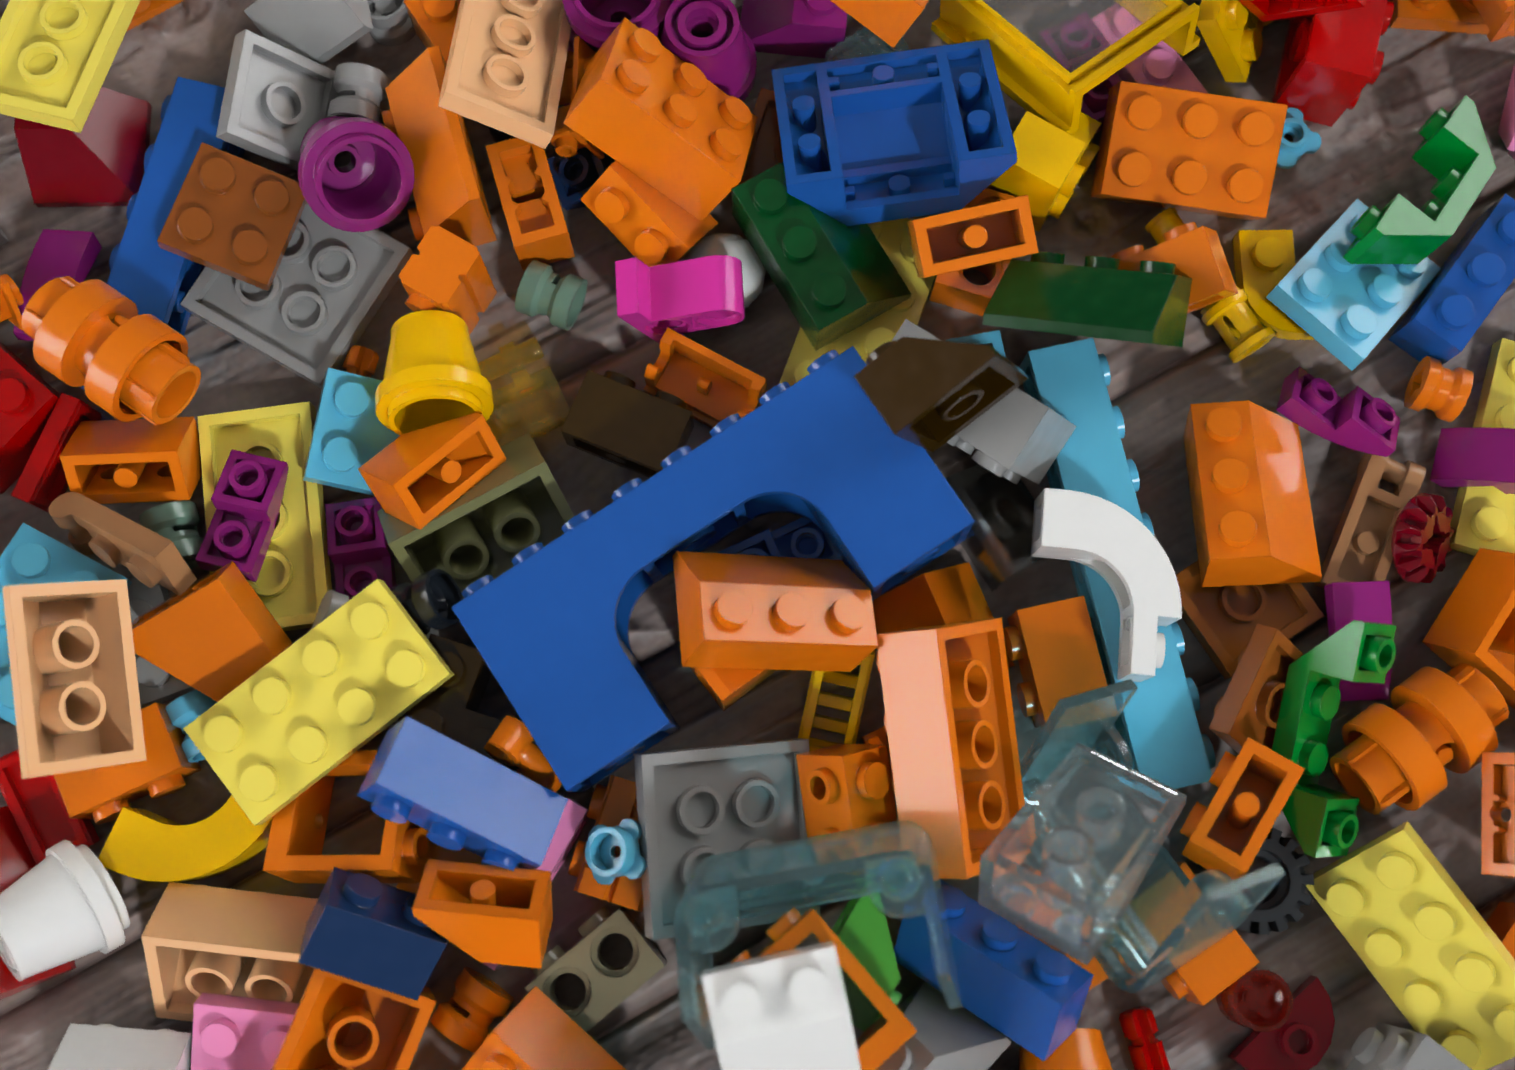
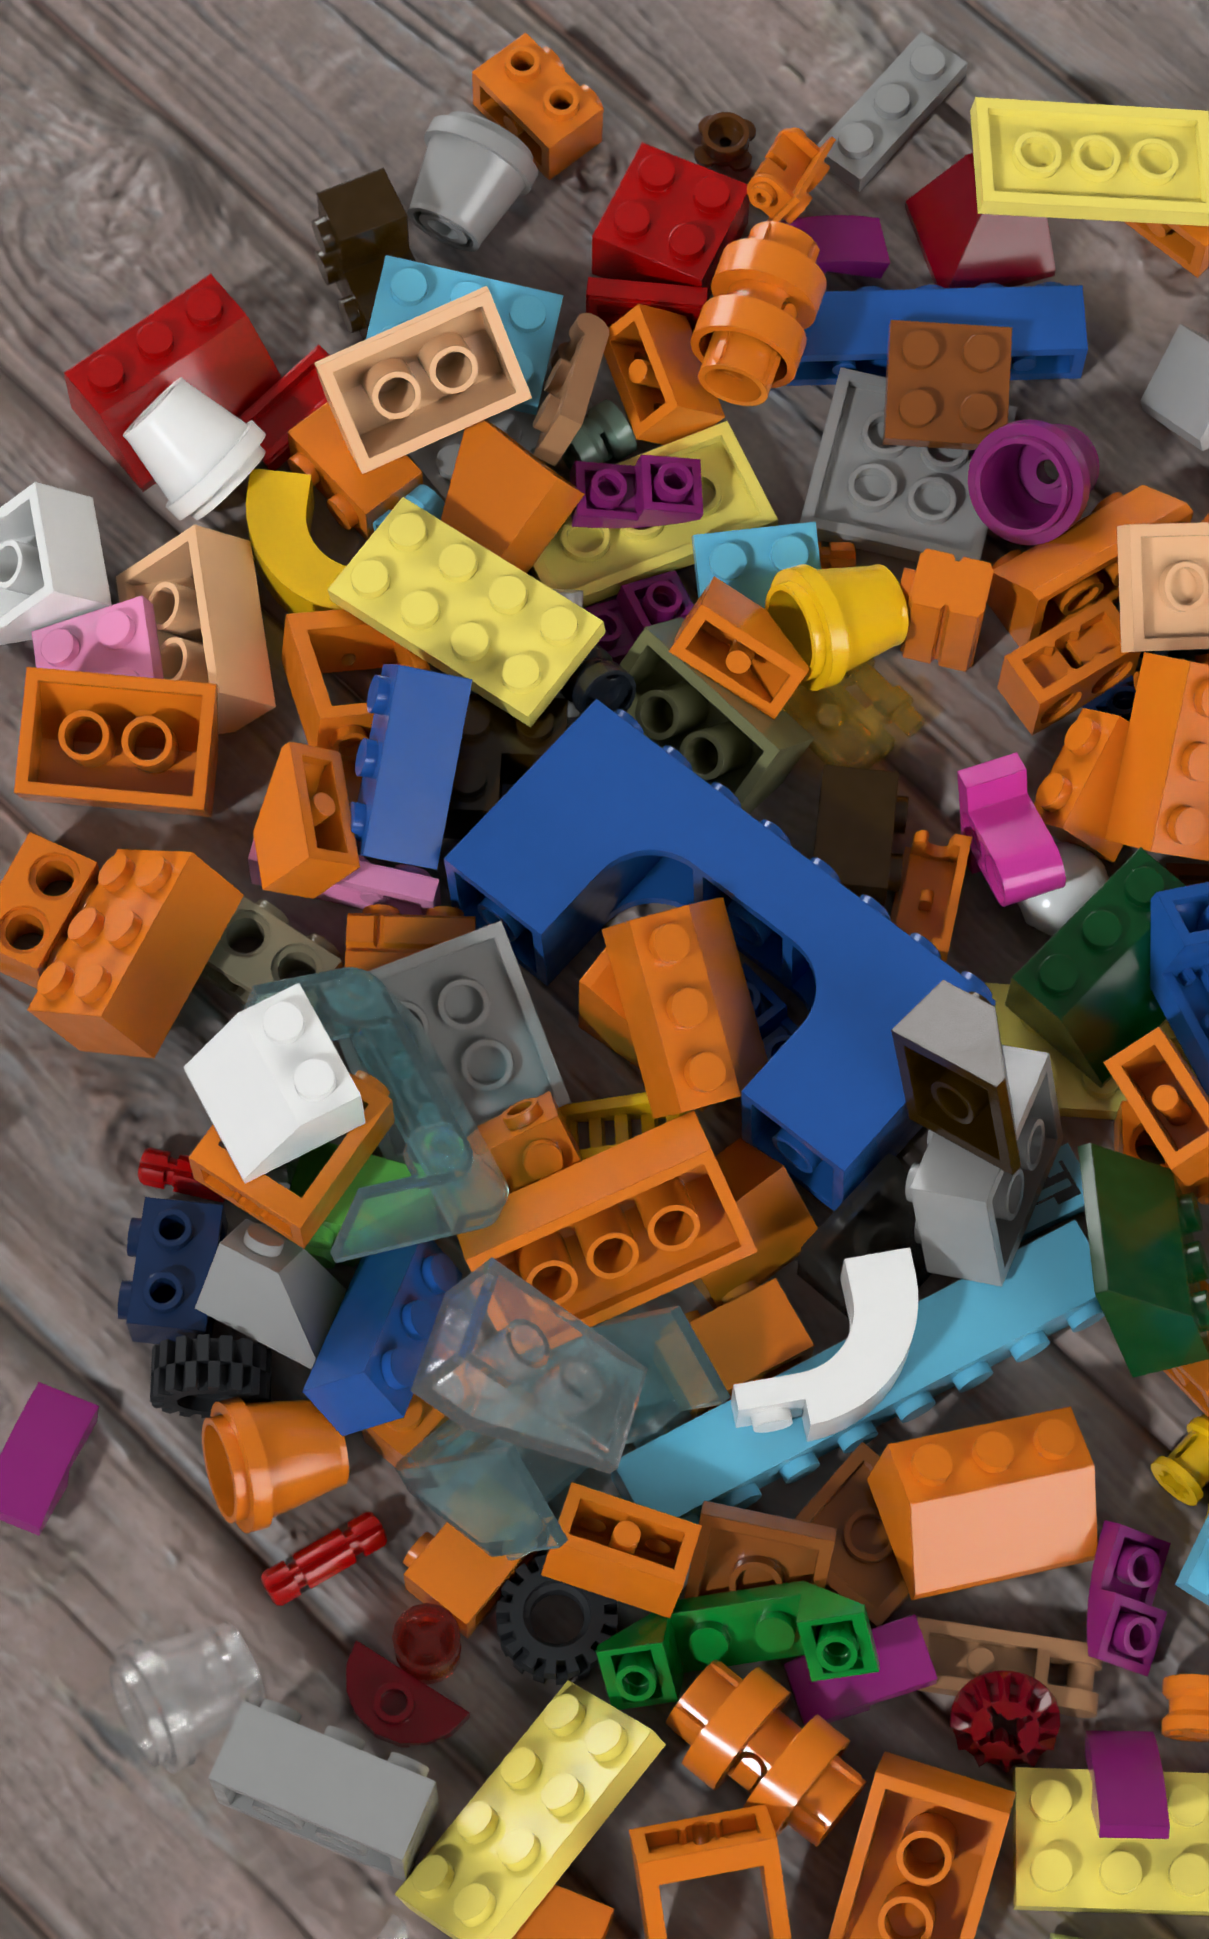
camera: 75 degrees right, 10 degrees down
light grey plate [216,29,337,171] -> none
dark blue brick [298,867,447,1000] -> none
light grey wheel [327,62,390,124] -> none
orange wheel [429,967,514,1053] -> none
orange piece [483,715,562,793] -> none
sand green wheel [515,260,588,331] -> none
medium azure plate [585,818,646,885] -> none

